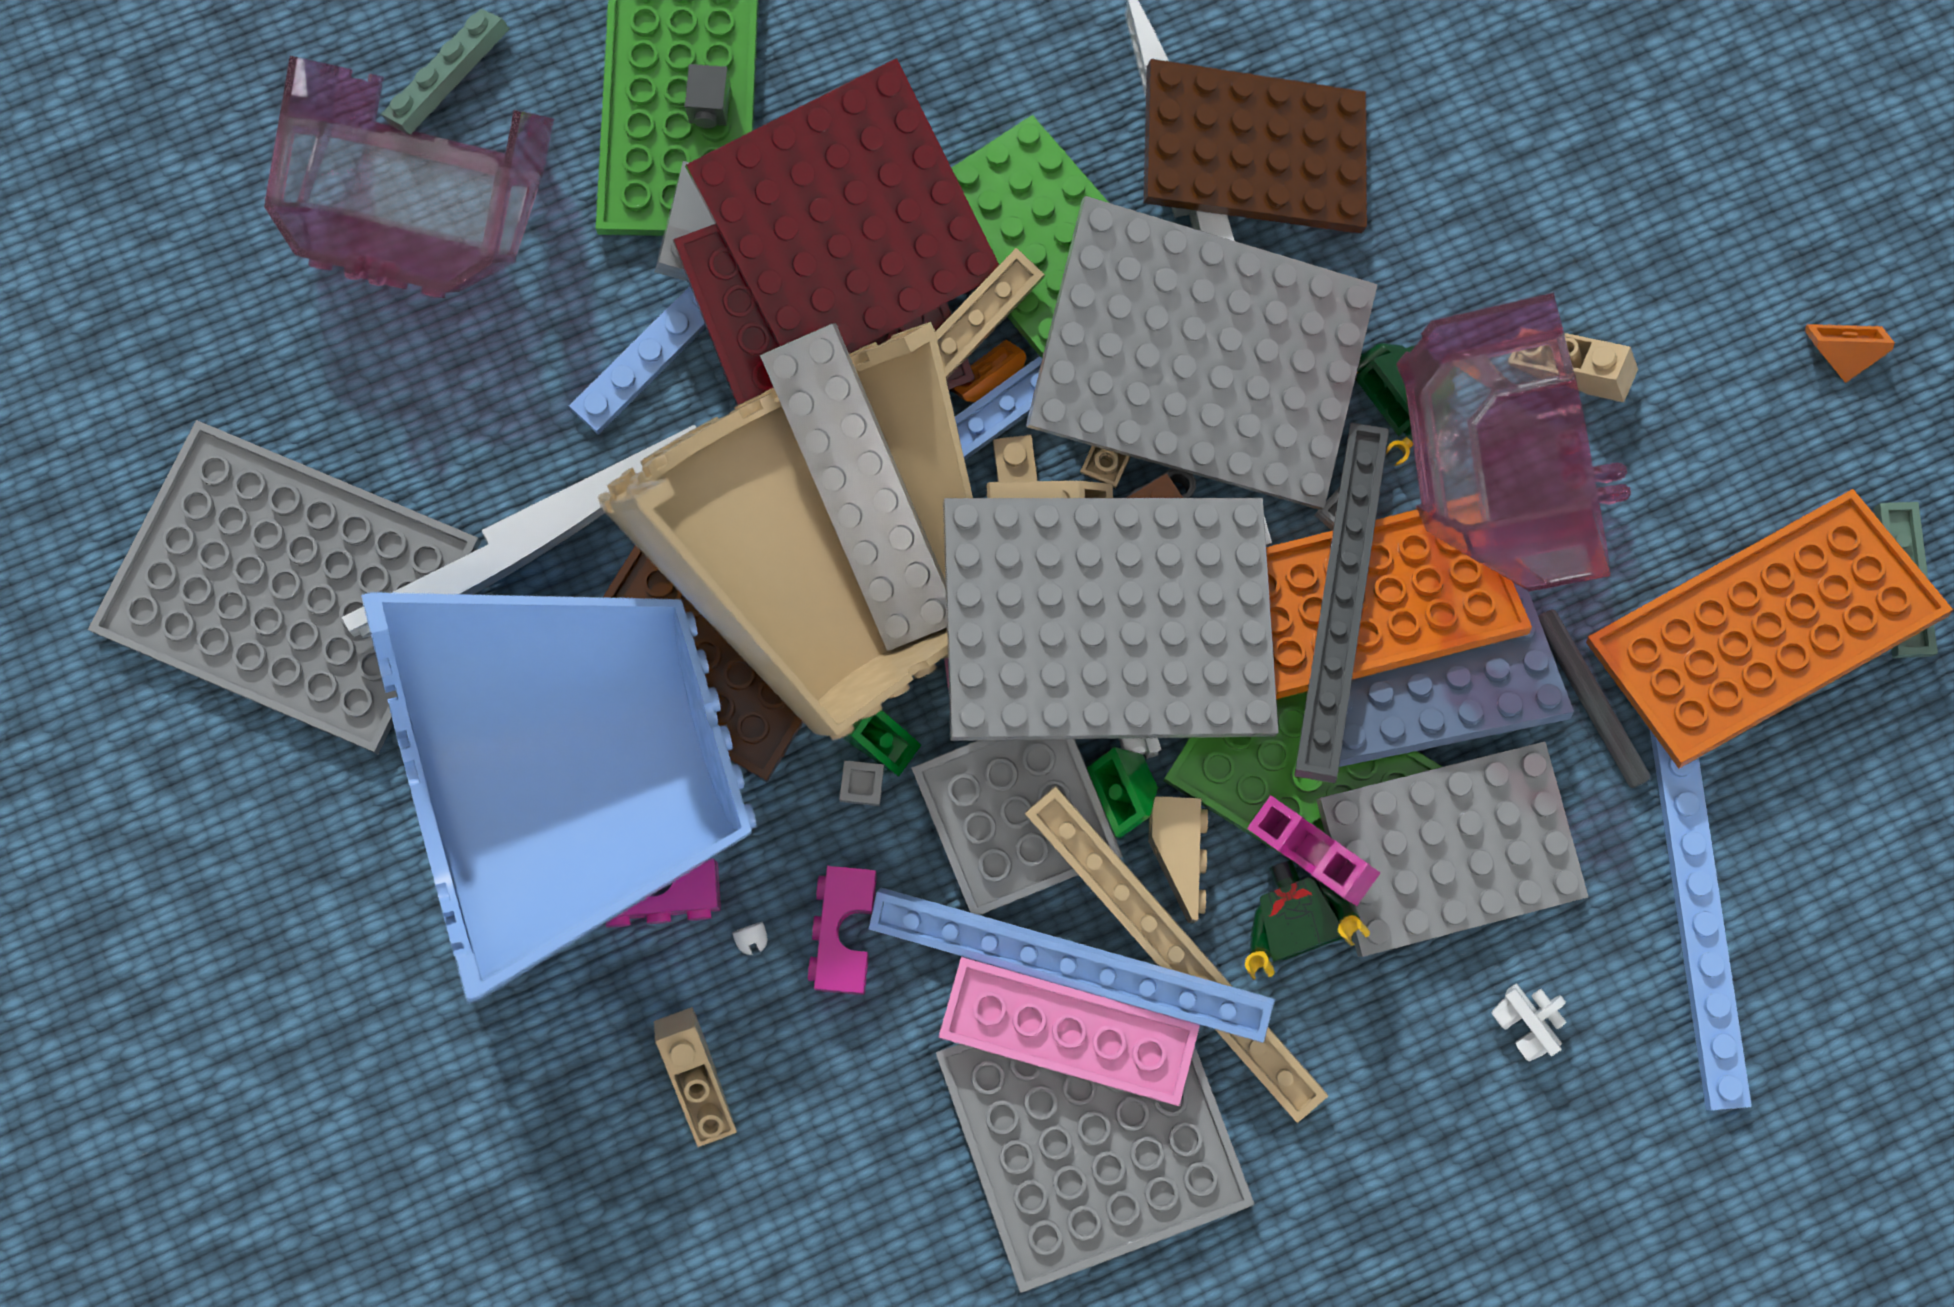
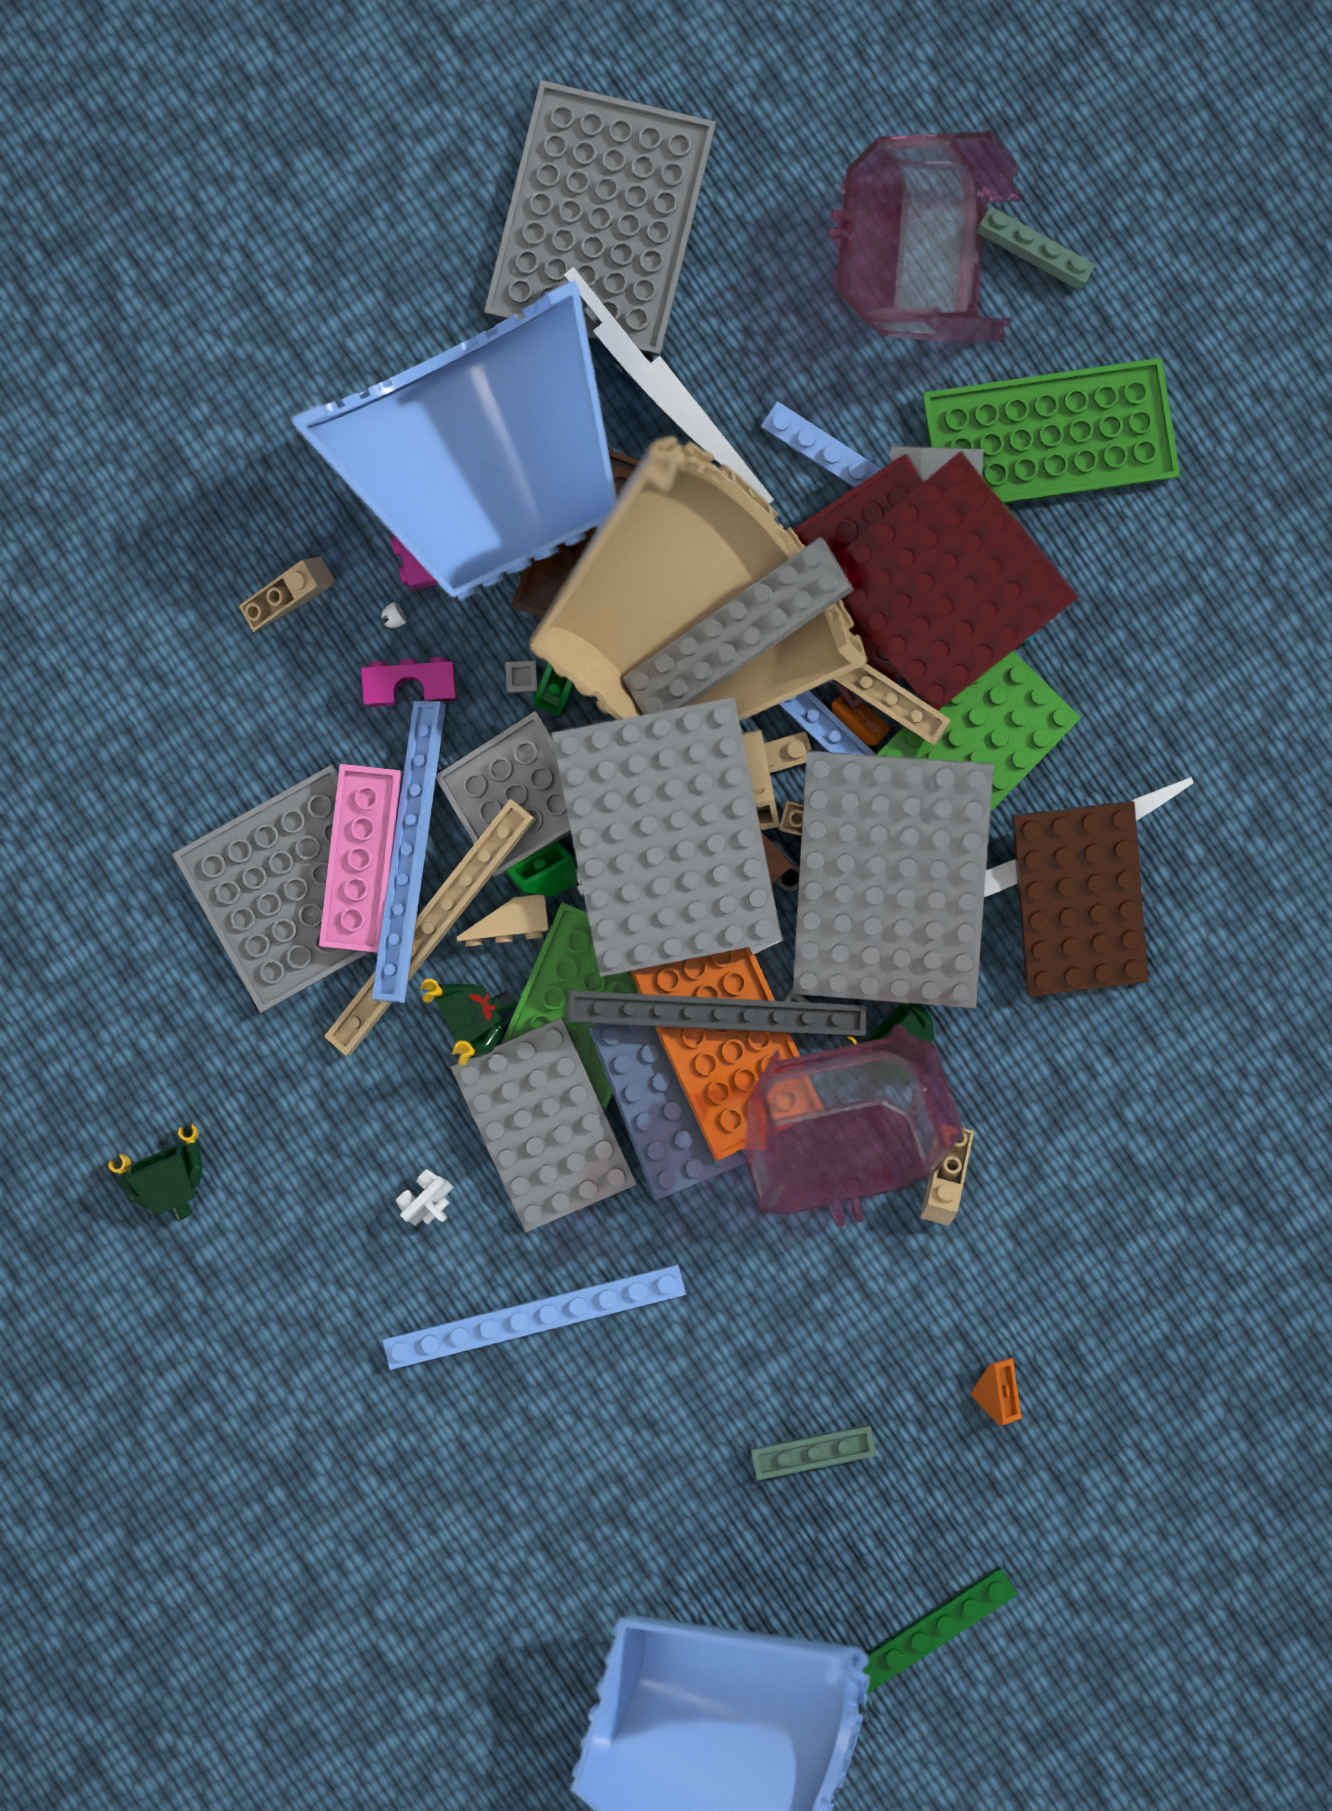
camera: 80 degrees right, 10 degrees up
dark grey brick [685,64,731,128] -> none
dark pink arch [1247,795,1381,906] -> none
dark grey axle [1538,609,1651,788] -> none
orange plate [1586,489,1953,769] -> none

